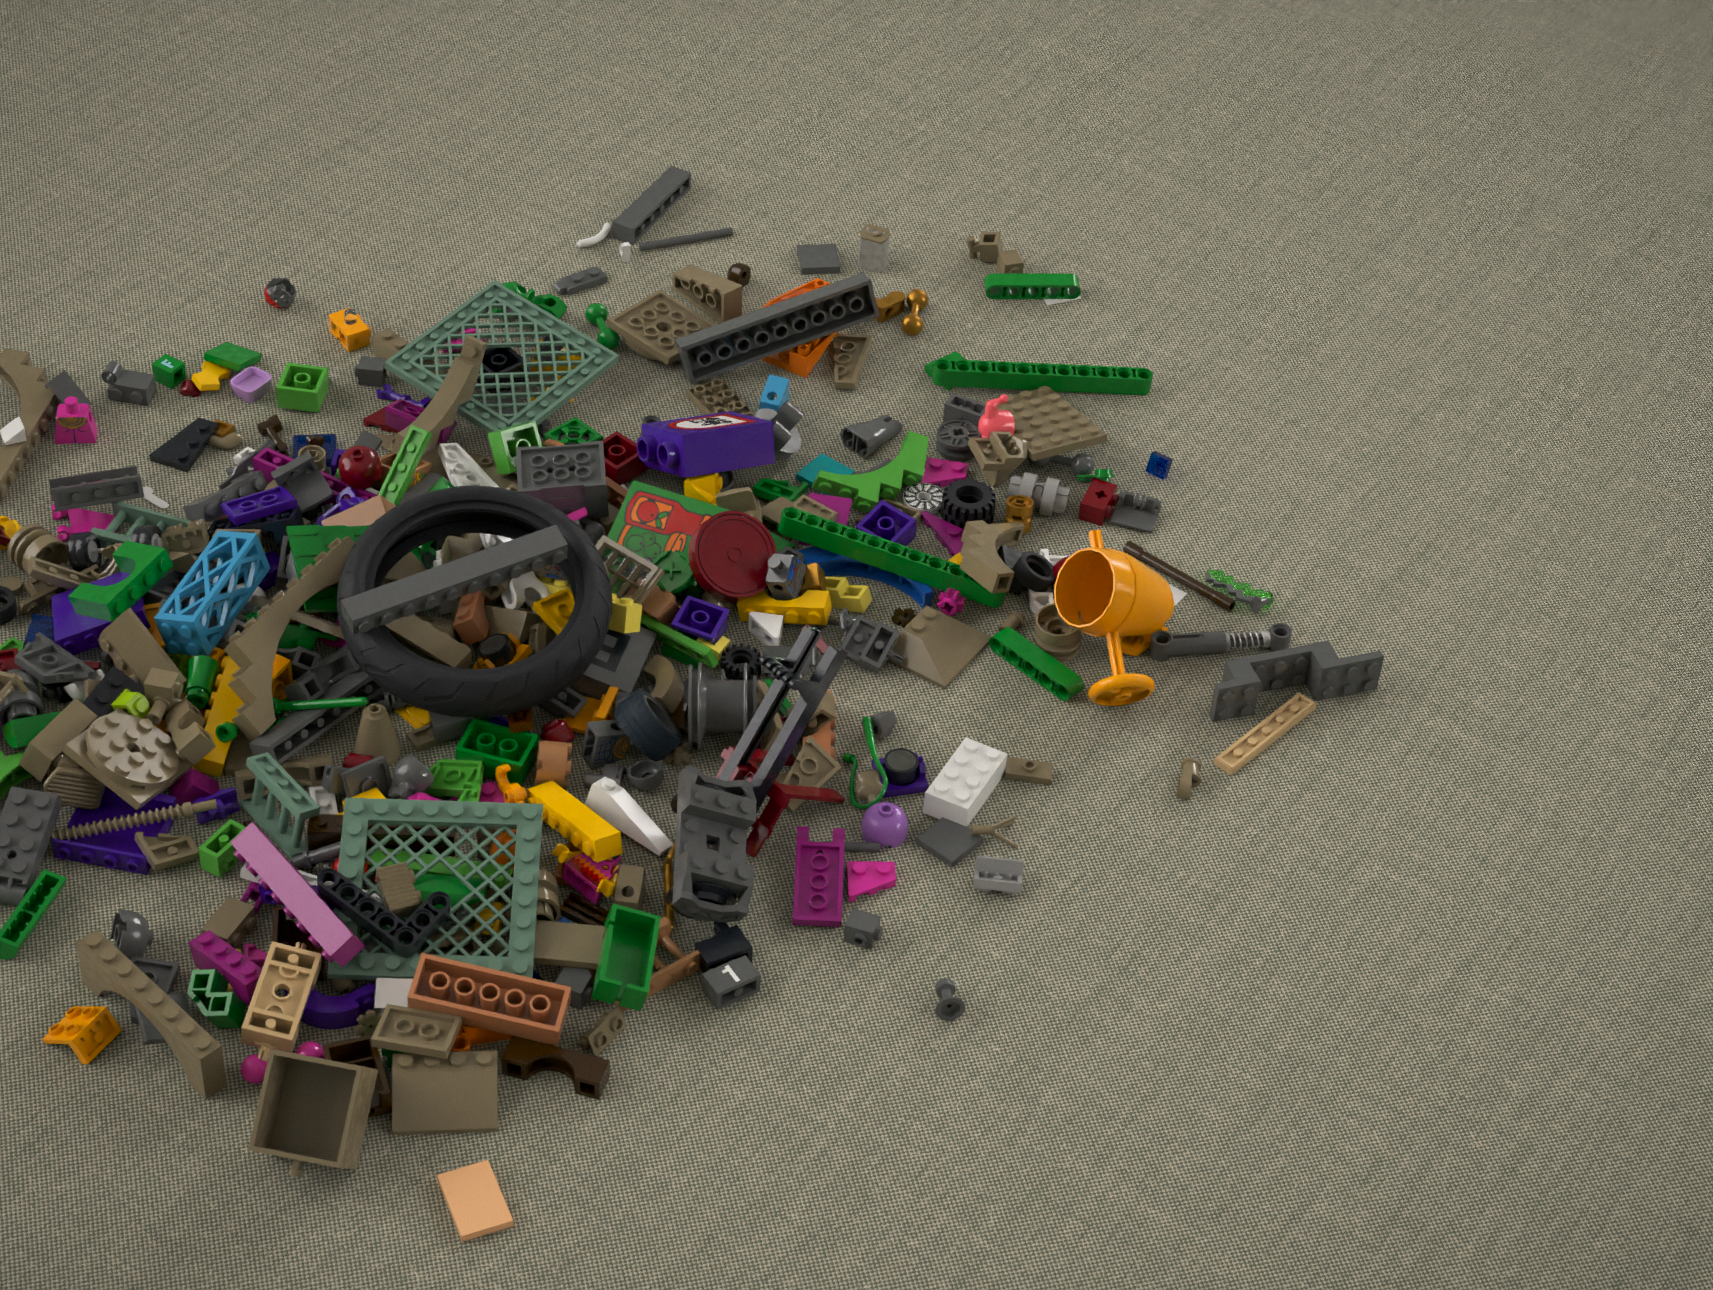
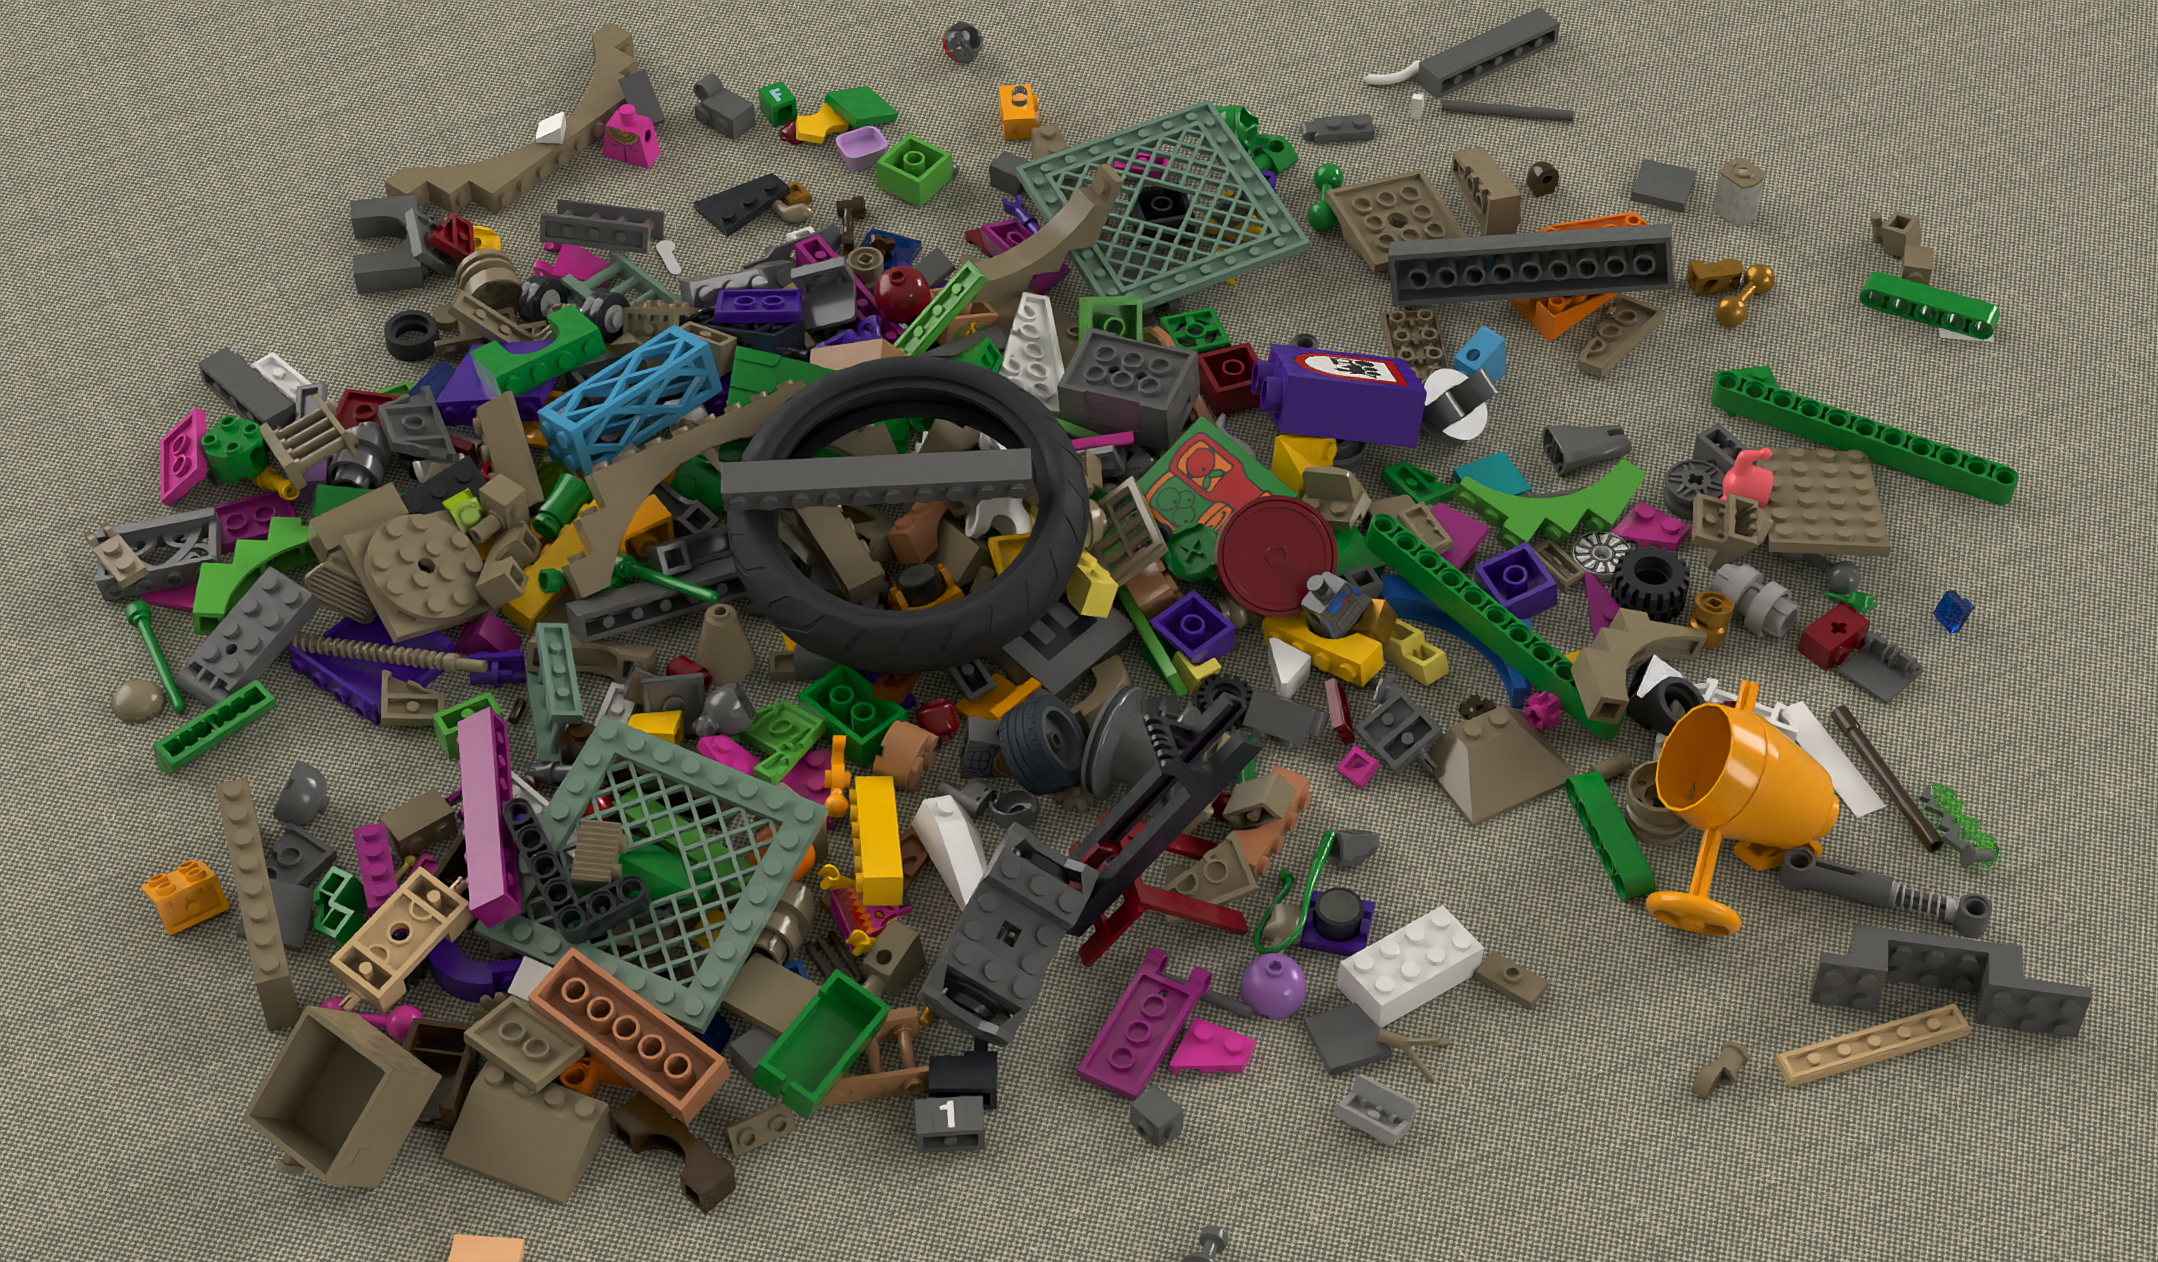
camera: 30 degrees right, 5 degrees up
none -> dark pink tile [1335,745,1381,789]

